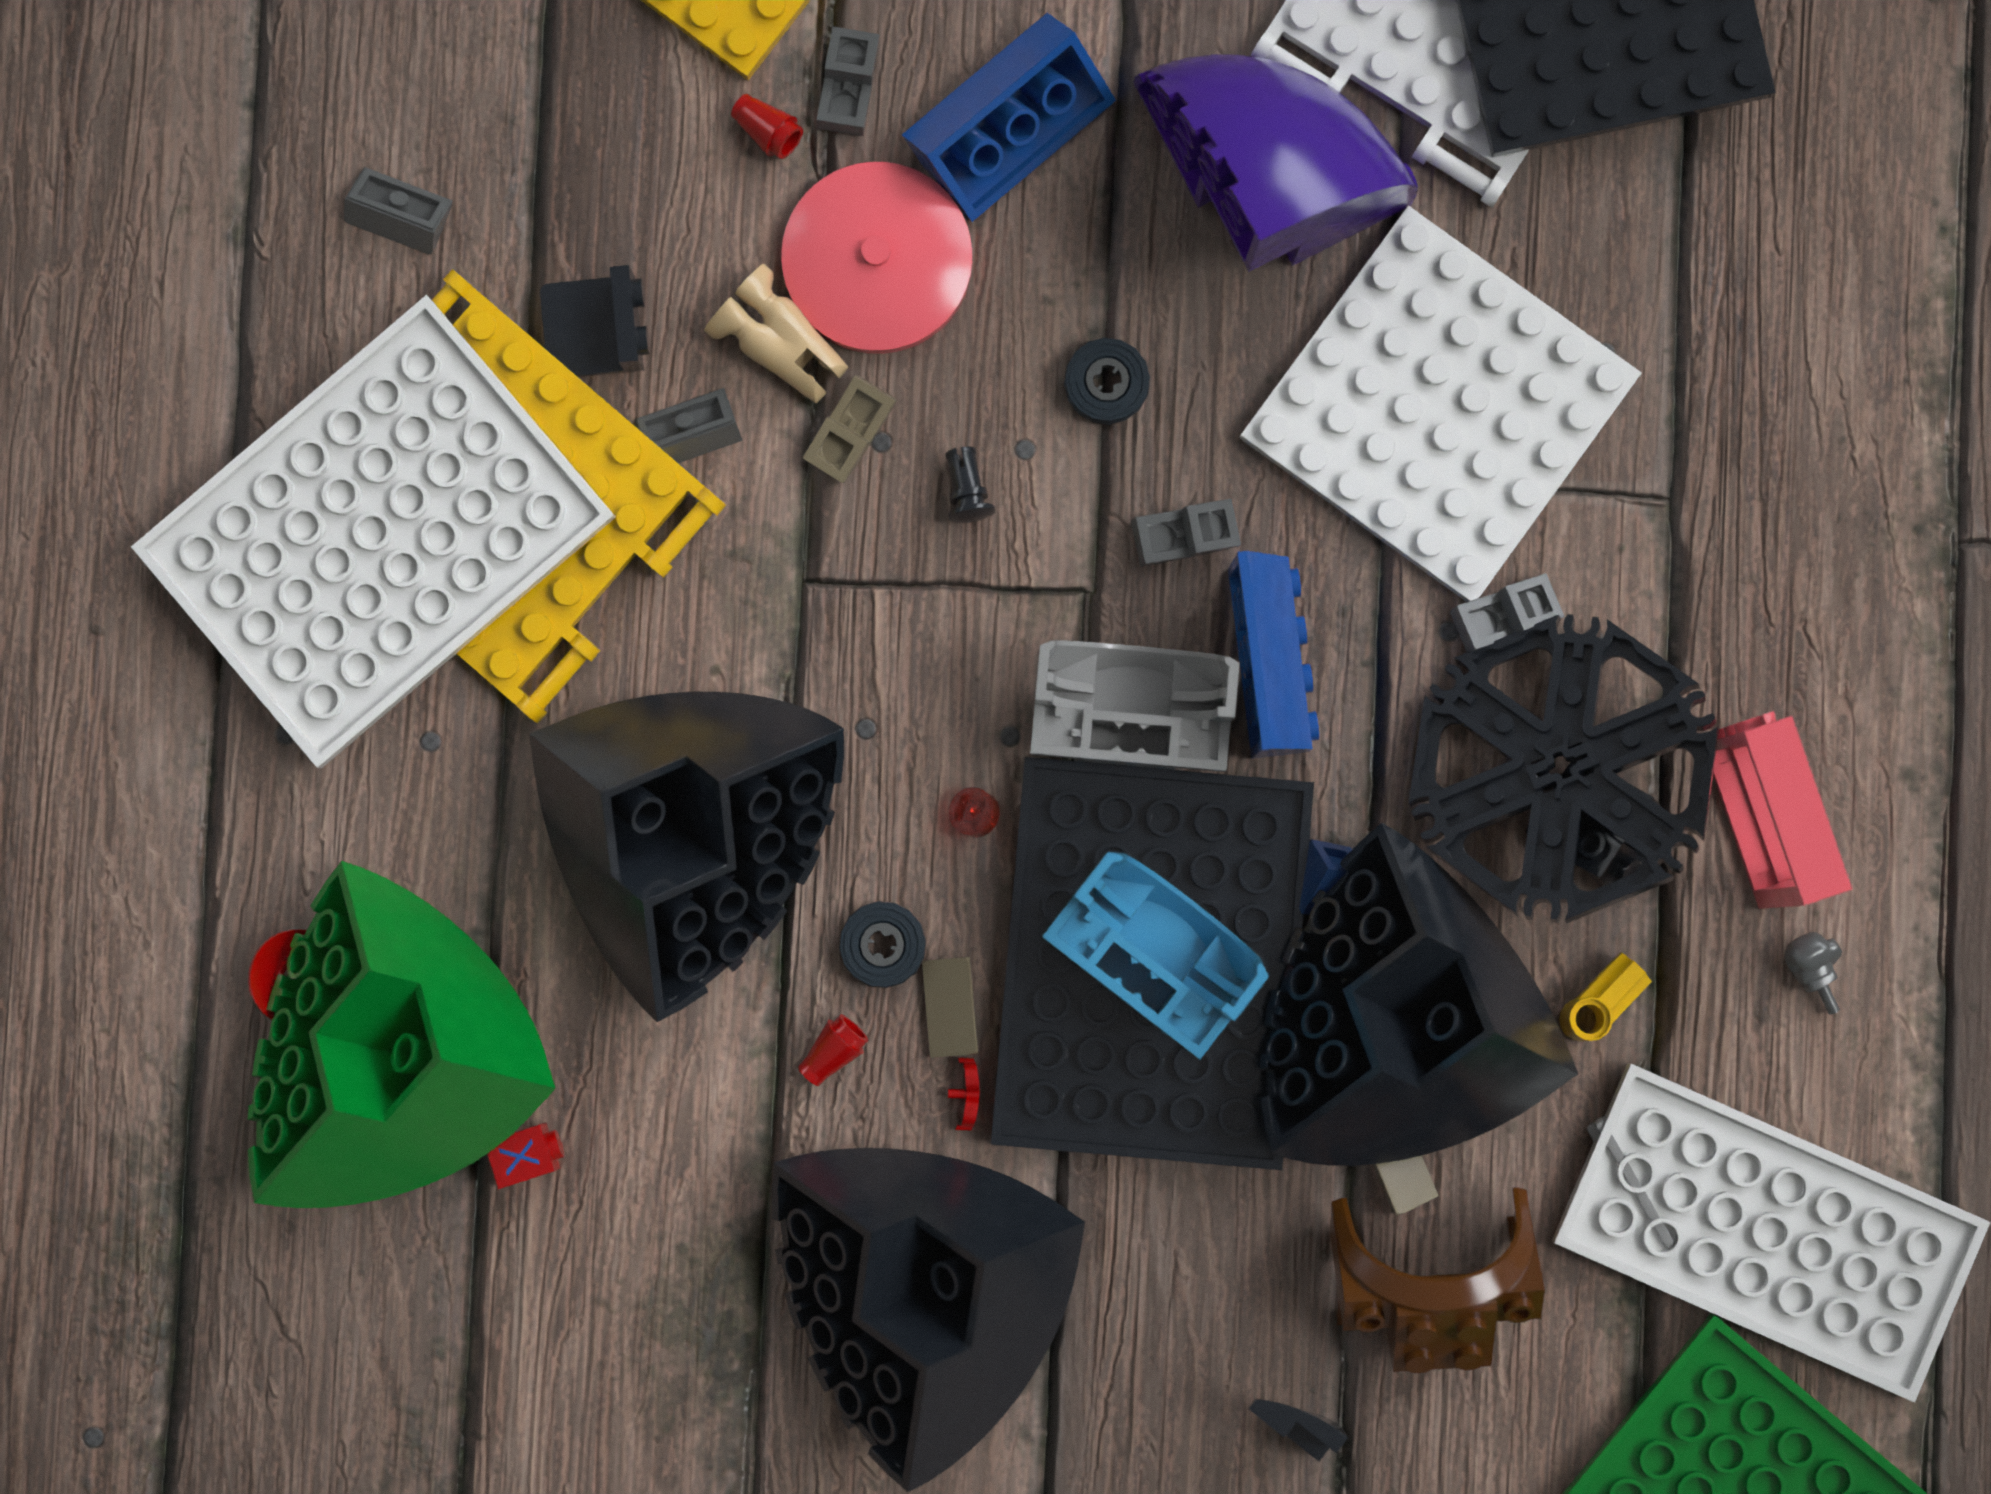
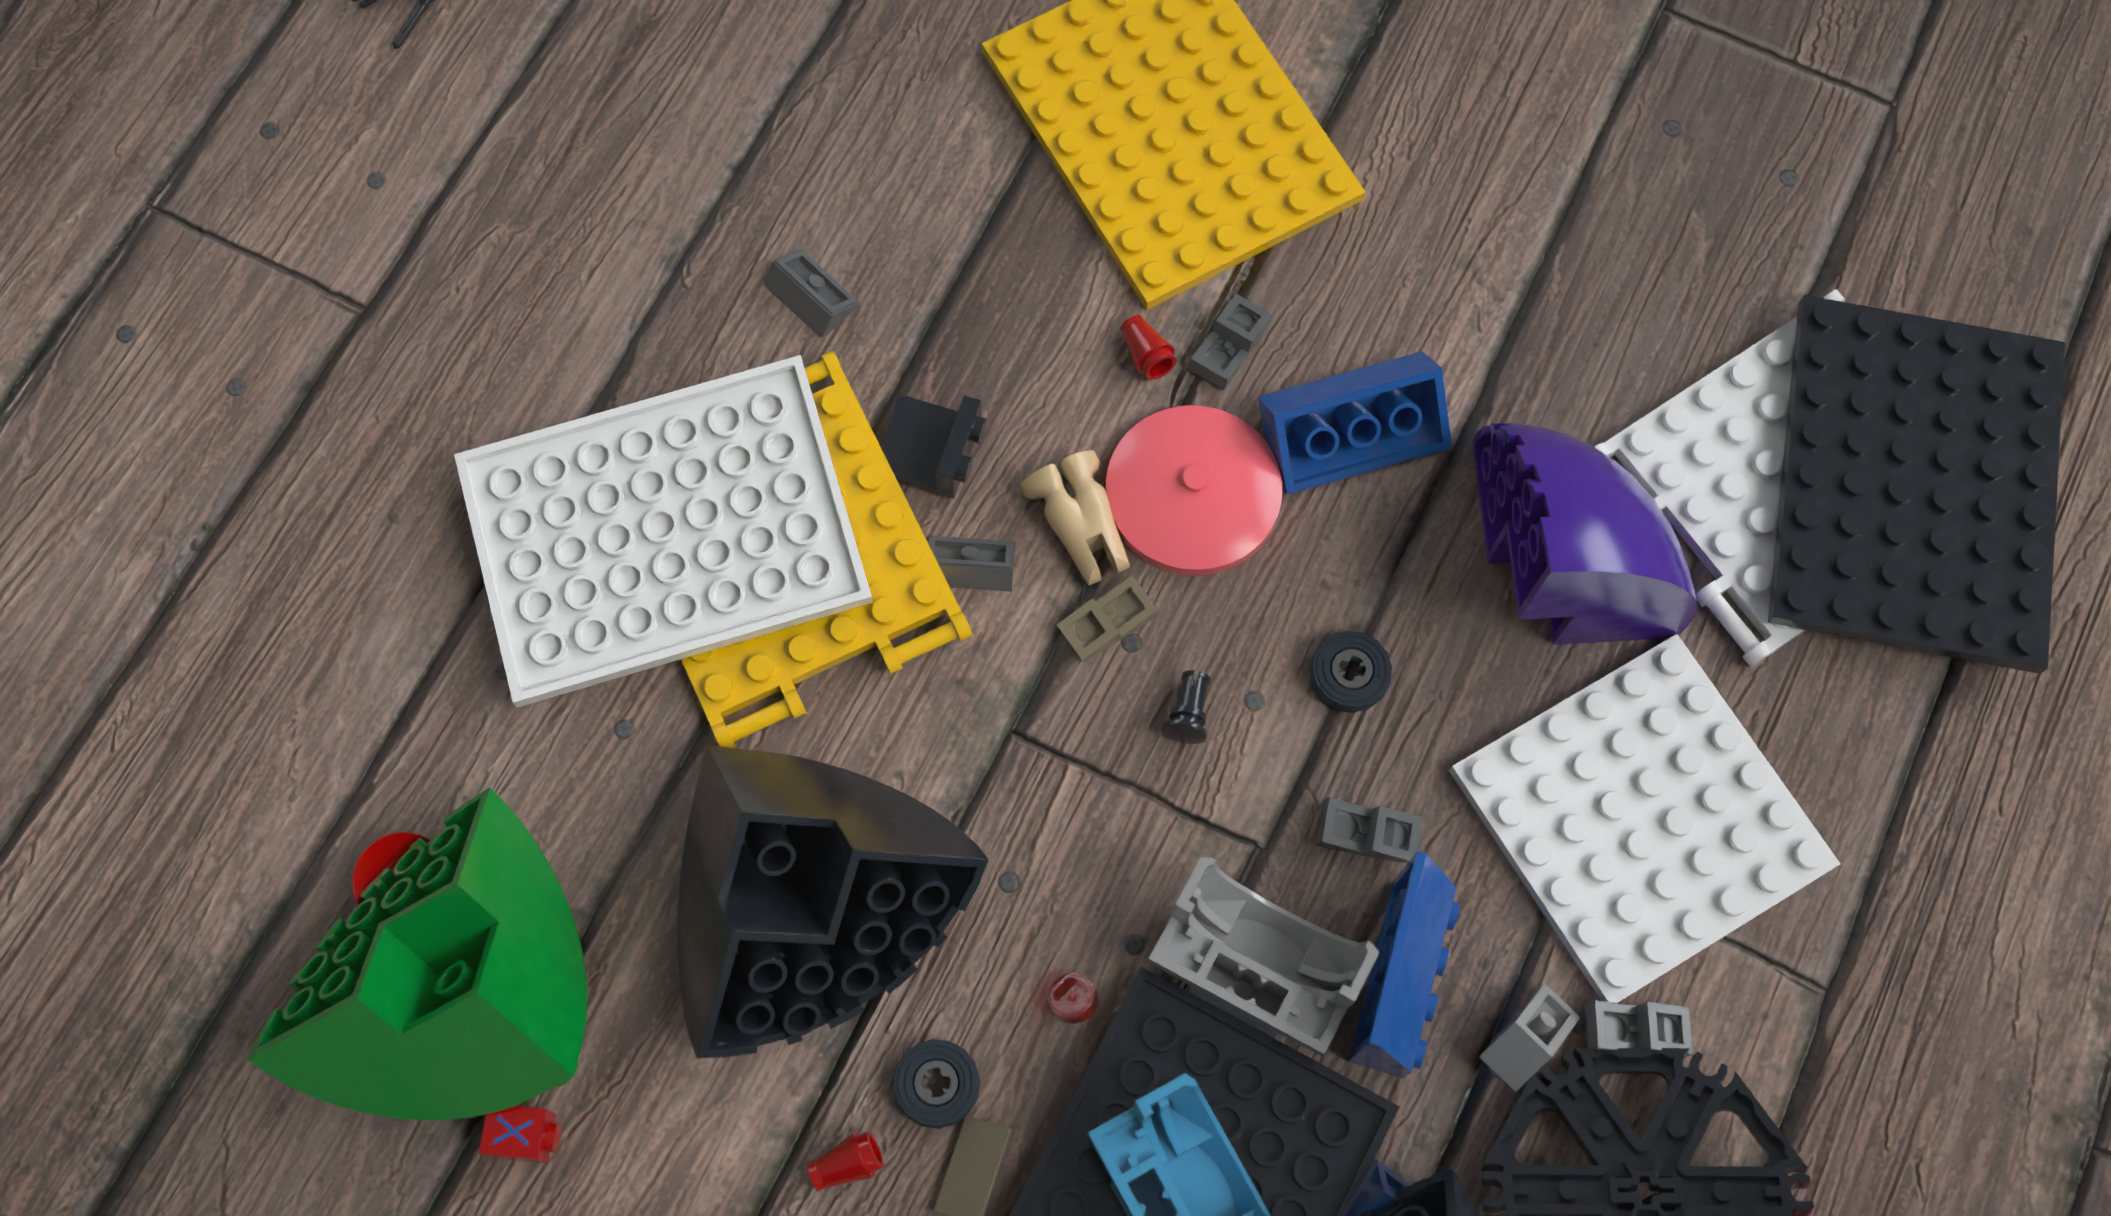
camera: 20 degrees right, 15 degrees down
none -> light grey slope [1479,983,1580,1092]

